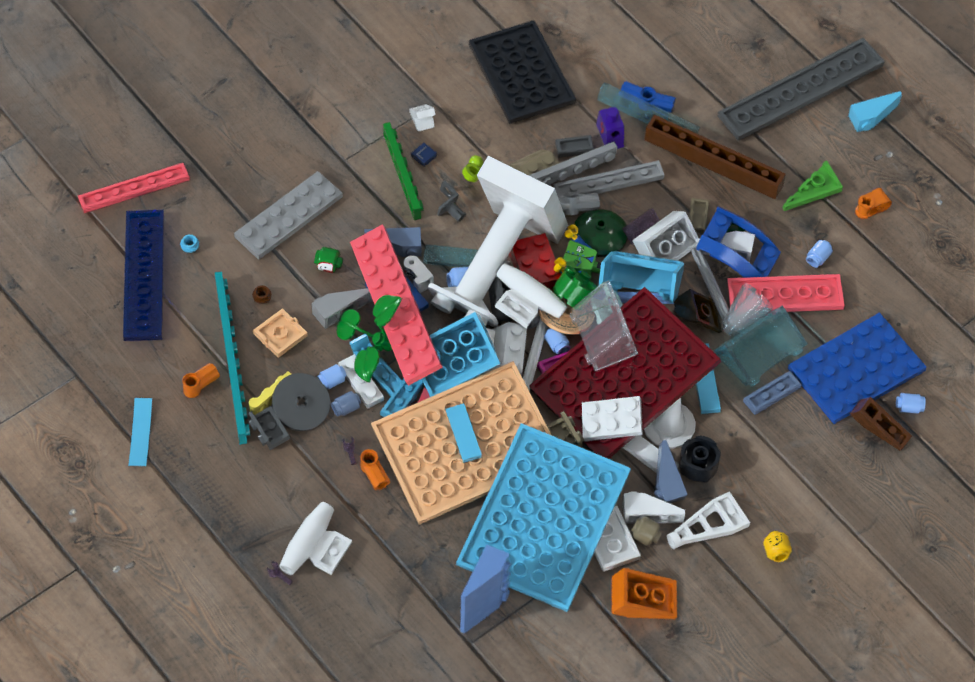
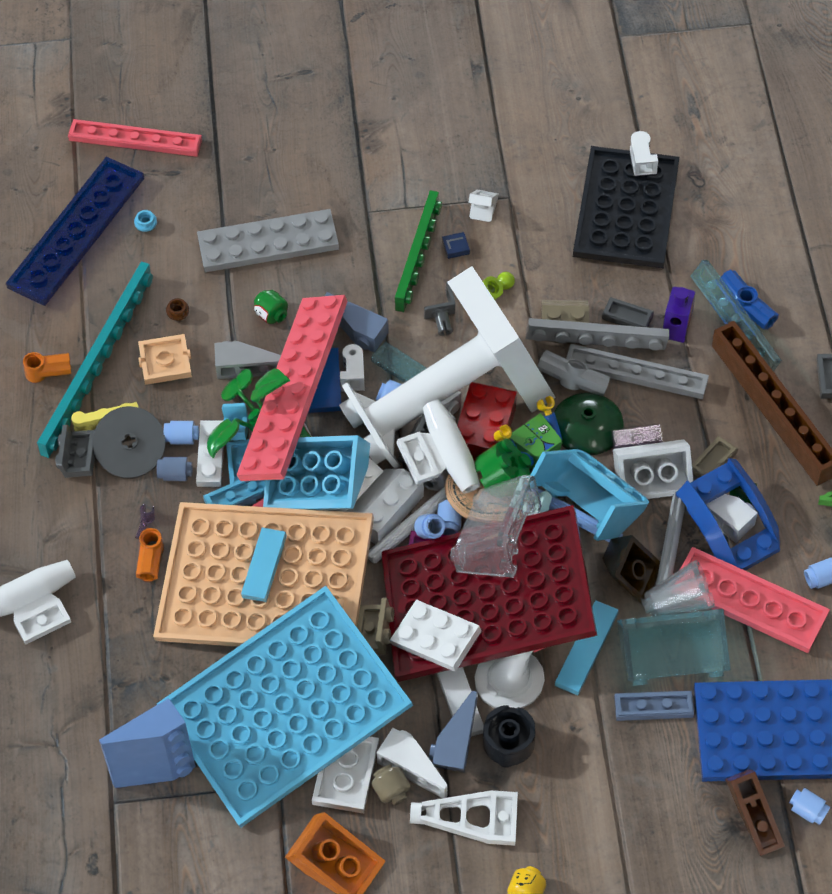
camera: 35 degrees right, 0 degrees up
none -> light blue brick [414,514,445,539]
none -> white leg [630,131,658,176]

